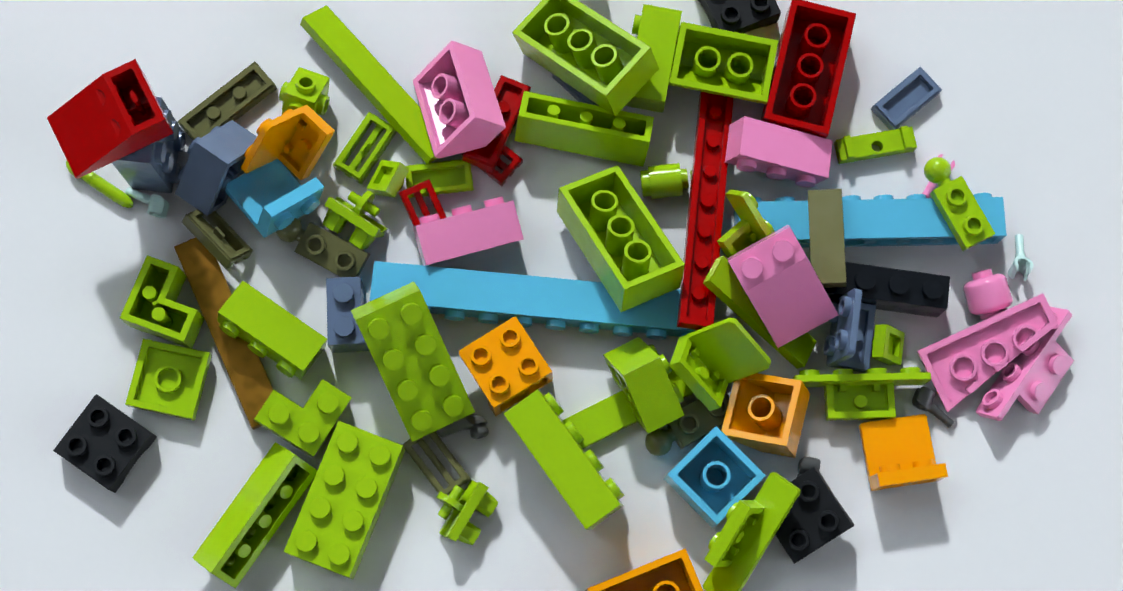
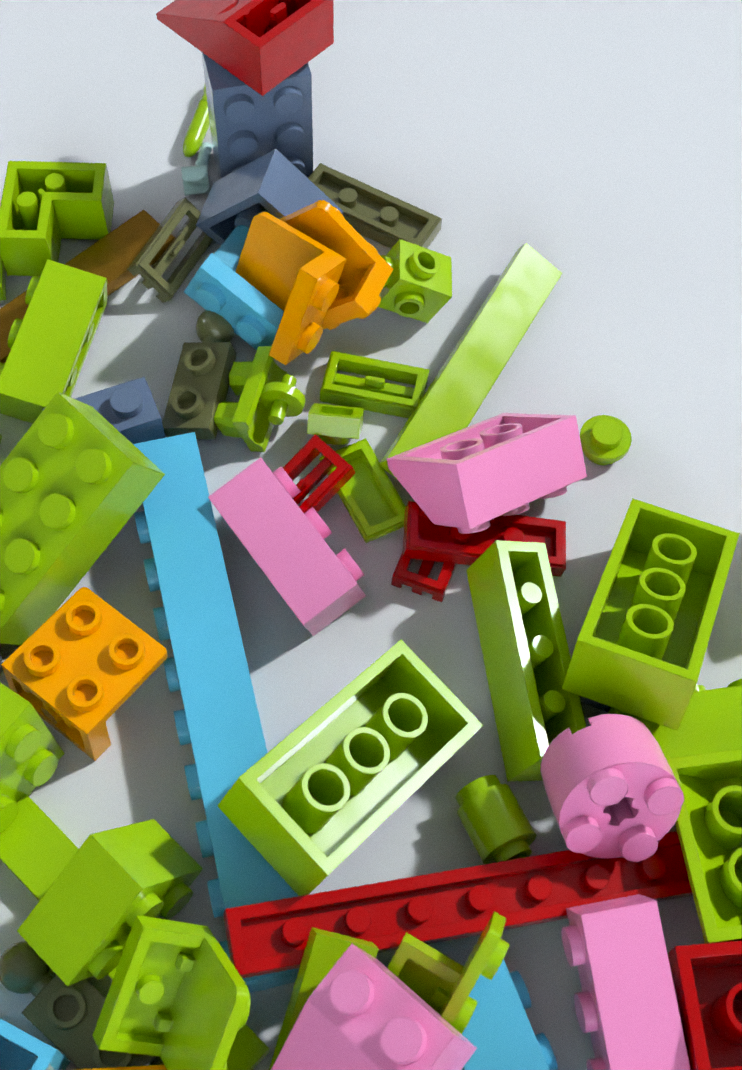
camera: 75 degrees right, 15 degrees down
none -> light orange bracket [235,212,347,365]
none -> bright pink brick [540,714,684,862]
none -> lime plate [579,415,632,465]

